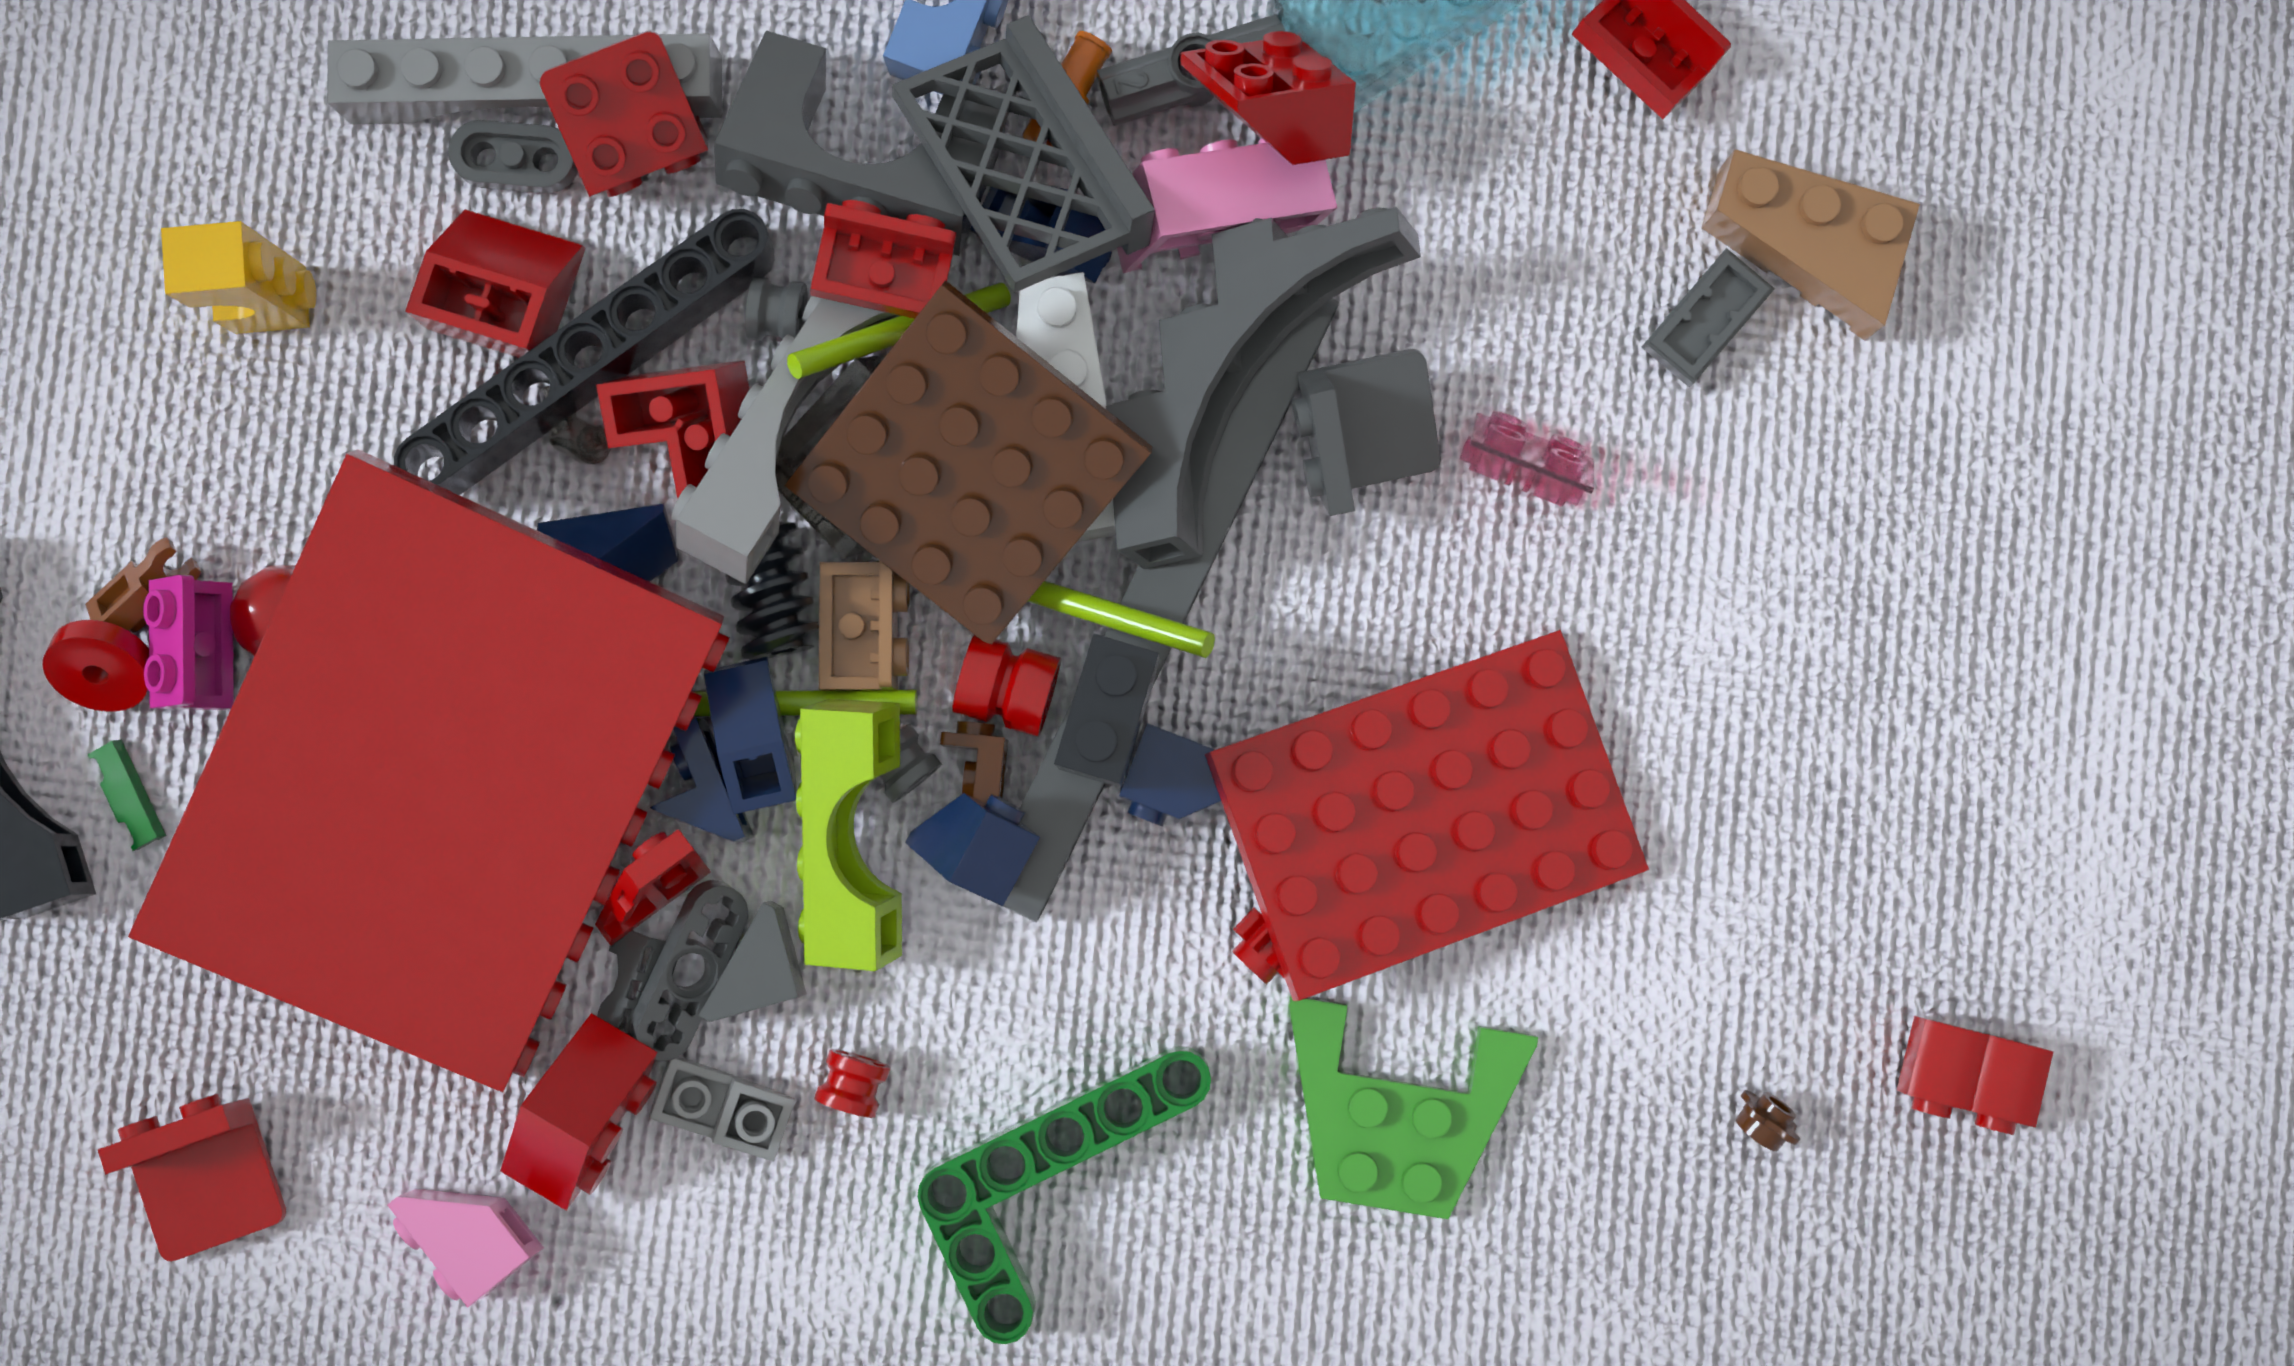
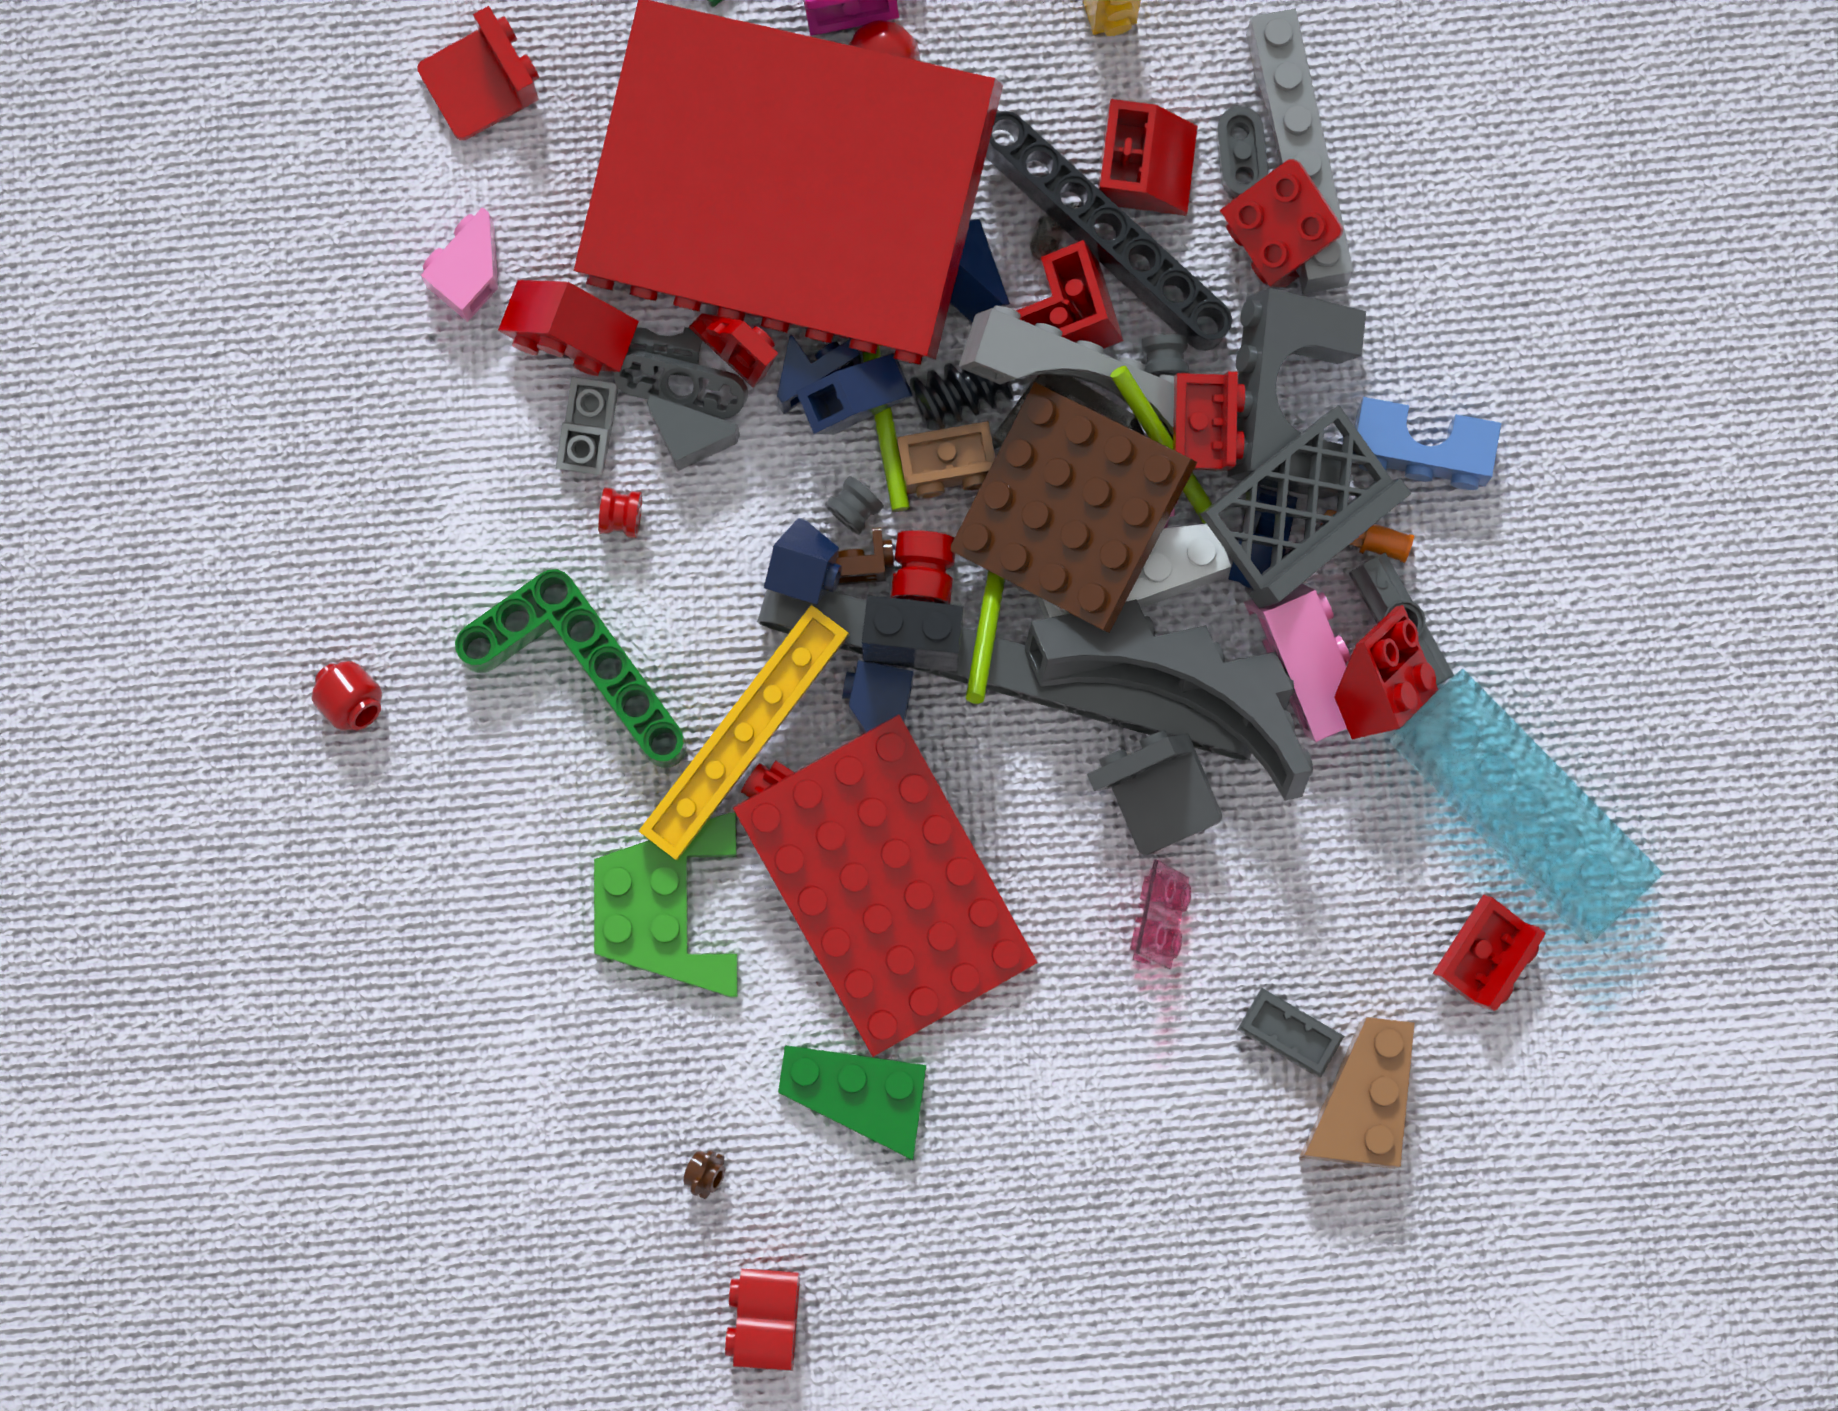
camera: 75 degrees right, 5 degrees down
lime arch [795,699,902,971] -> none
none -> yellow plate [639,605,850,860]
none -> green wing [778,1045,926,1161]

